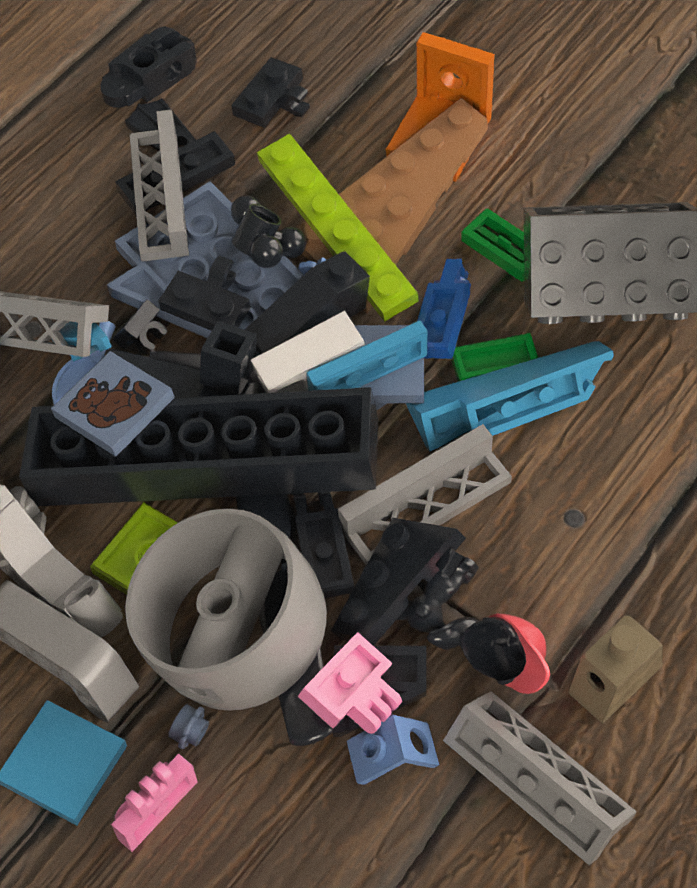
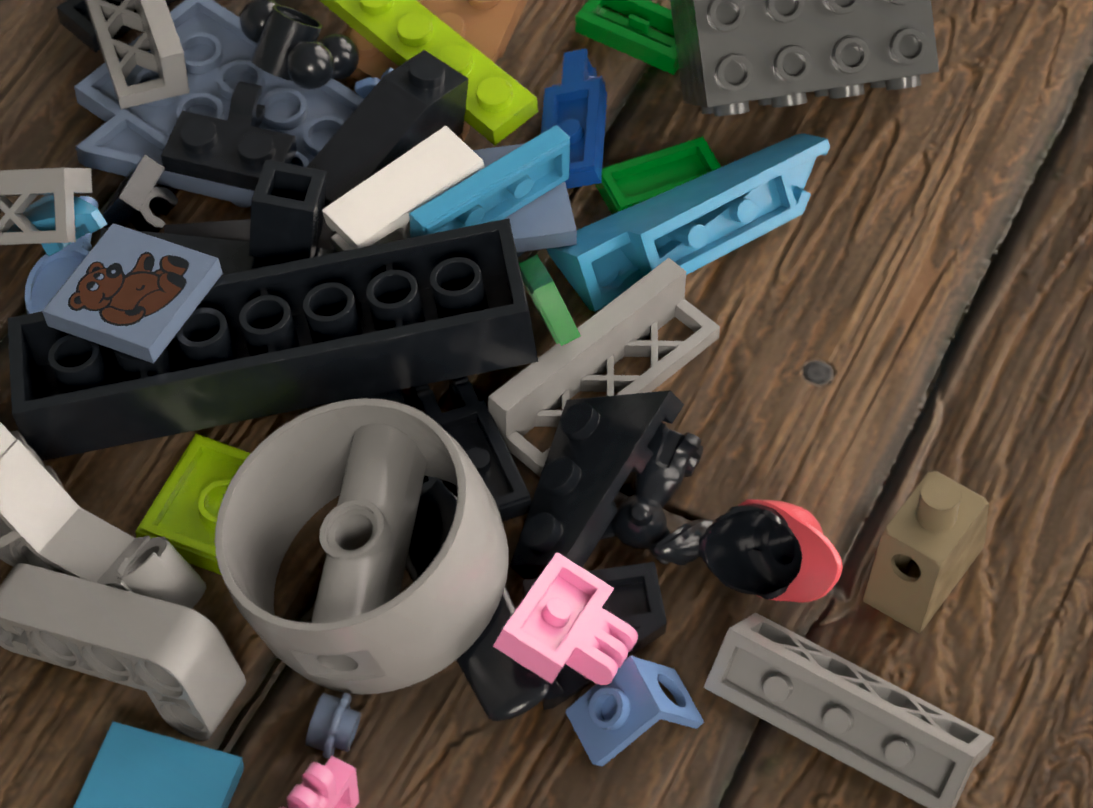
camera: 15 degrees left, 5 degrees down
none -> green tile [519,255,581,346]

